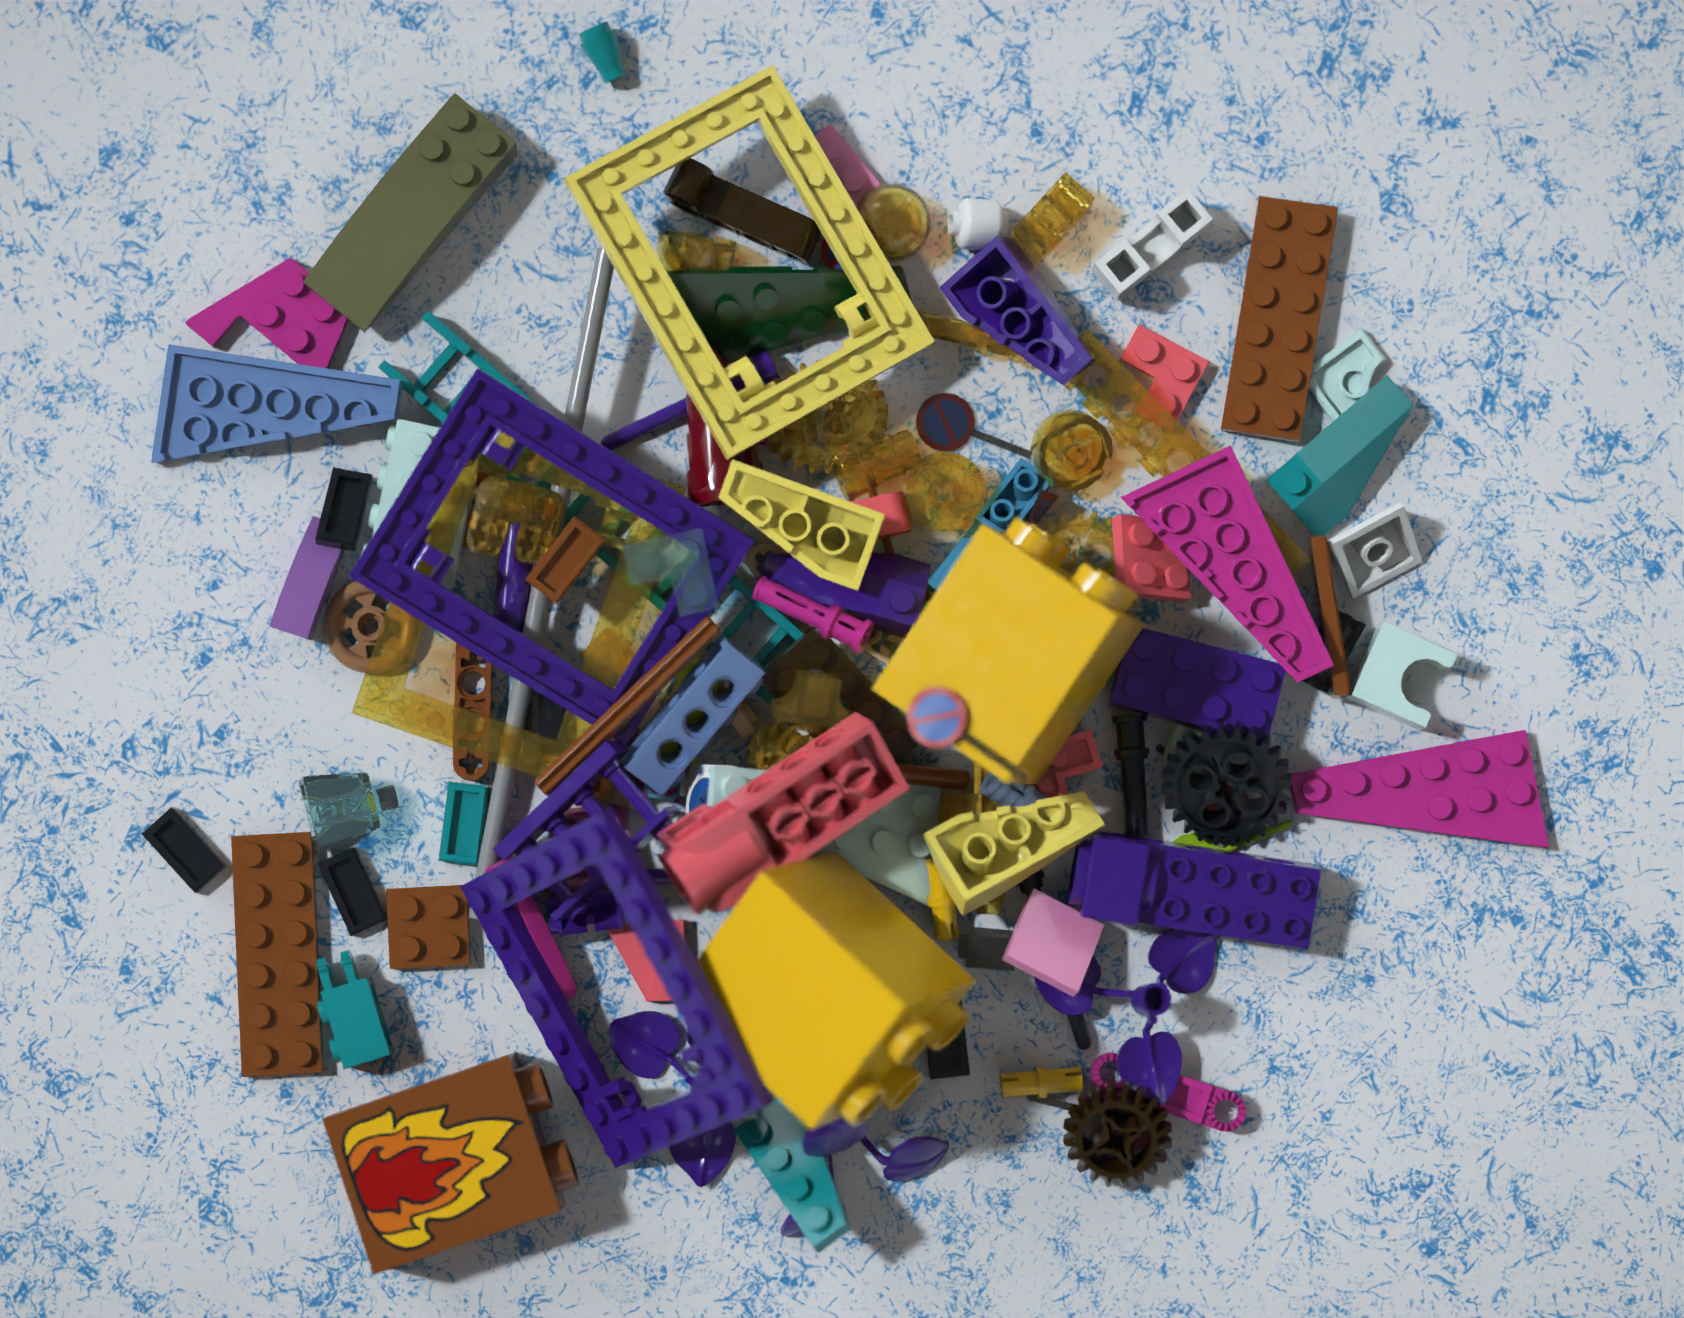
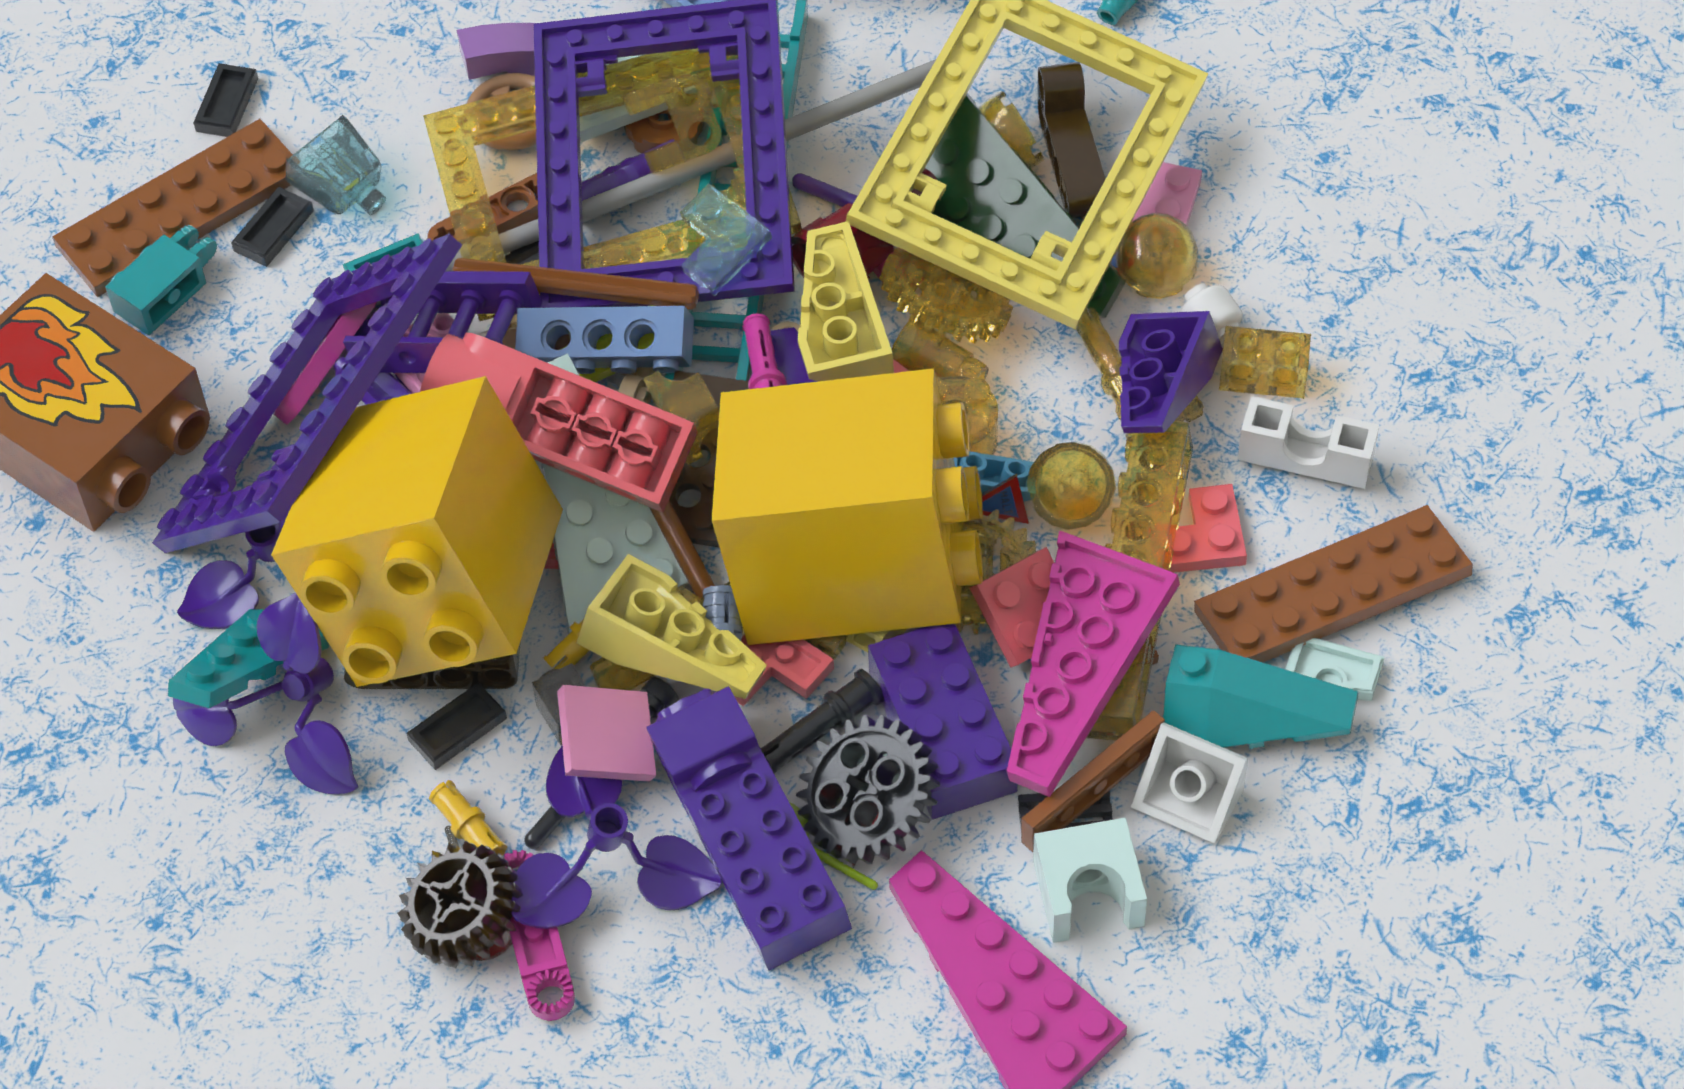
camera: 55 degrees right, 30 degrees down
dark orange plate [386,885,471,969] -> none
dark orange tile [525,516,606,604] -> none
piece [907,687,1027,781] -> none
clear smoke piece [916,393,1044,462] -> none

